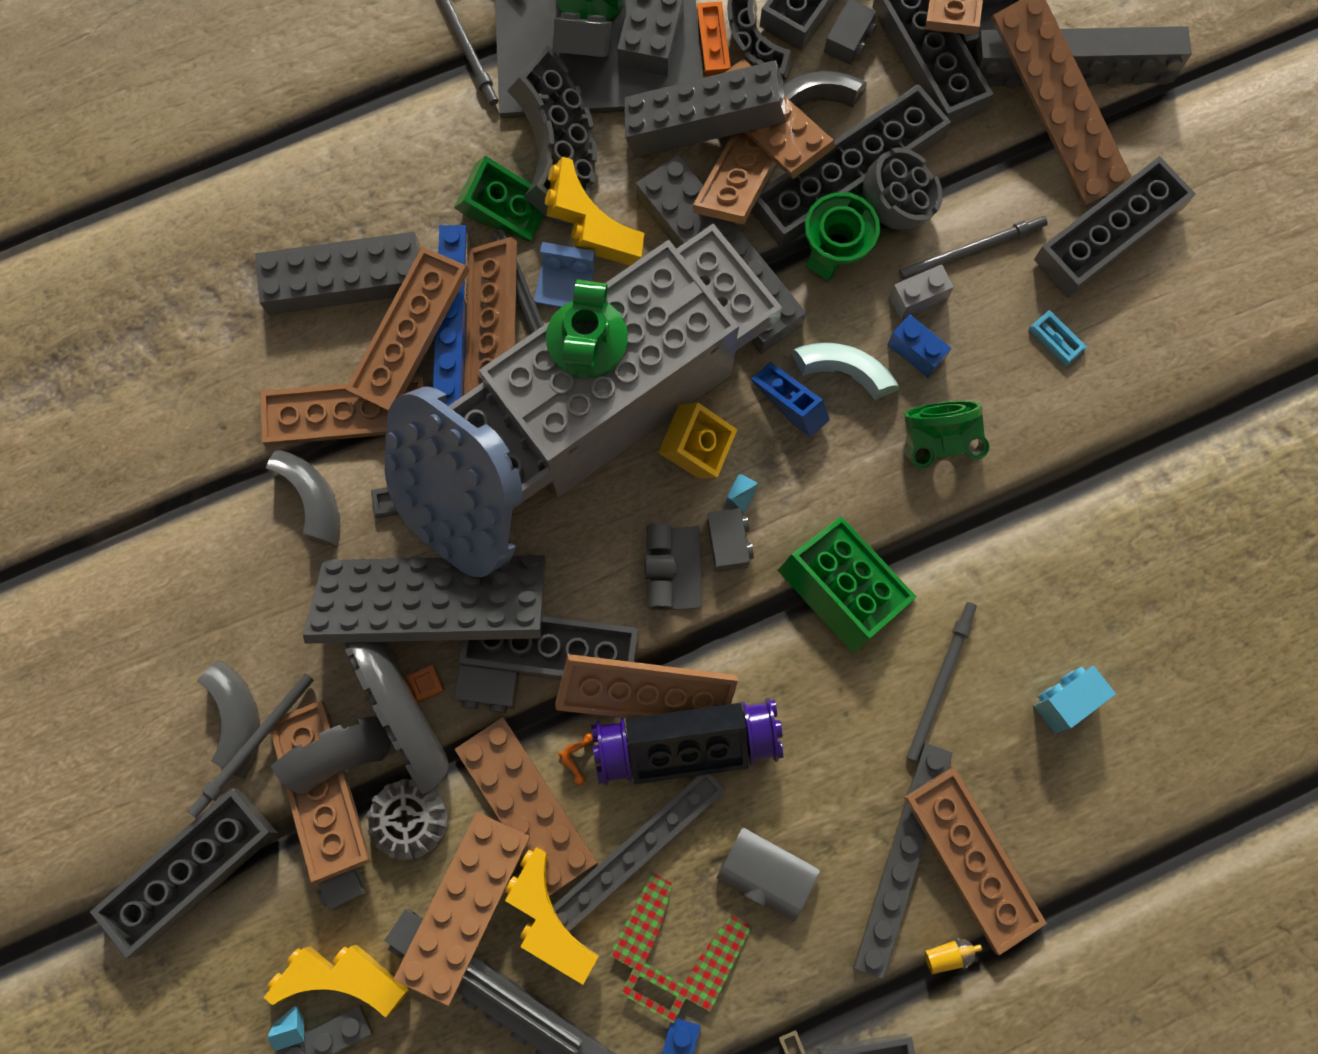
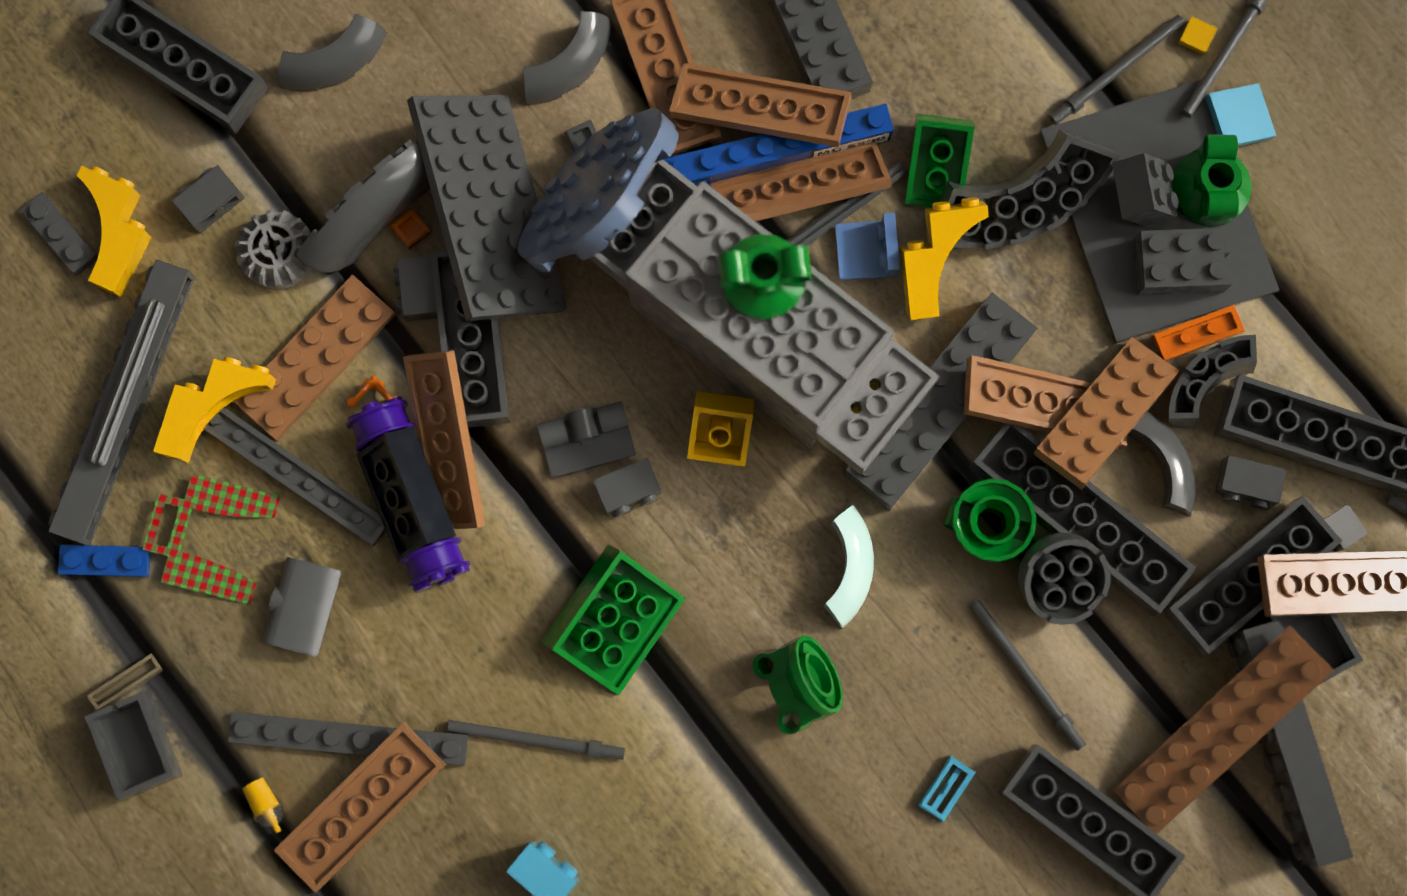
camera: 75 degrees right, 5 degrees up
dark grey bar [187,674,314,819] -> none
medium azure slope [268,1005,304,1051] -> none
medium nougat plate [270,700,371,885] -> none
dark grey brick [271,716,392,795] -> none
medium nougat plate [393,812,530,1007] -> none
dark grey brick [625,60,786,157] -> none
medium azure slope [726,474,758,512] -> none
blue slope [751,362,830,437] -> none
blue brick [887,314,952,378] -> none
light grey brick [889,264,954,320] -> none

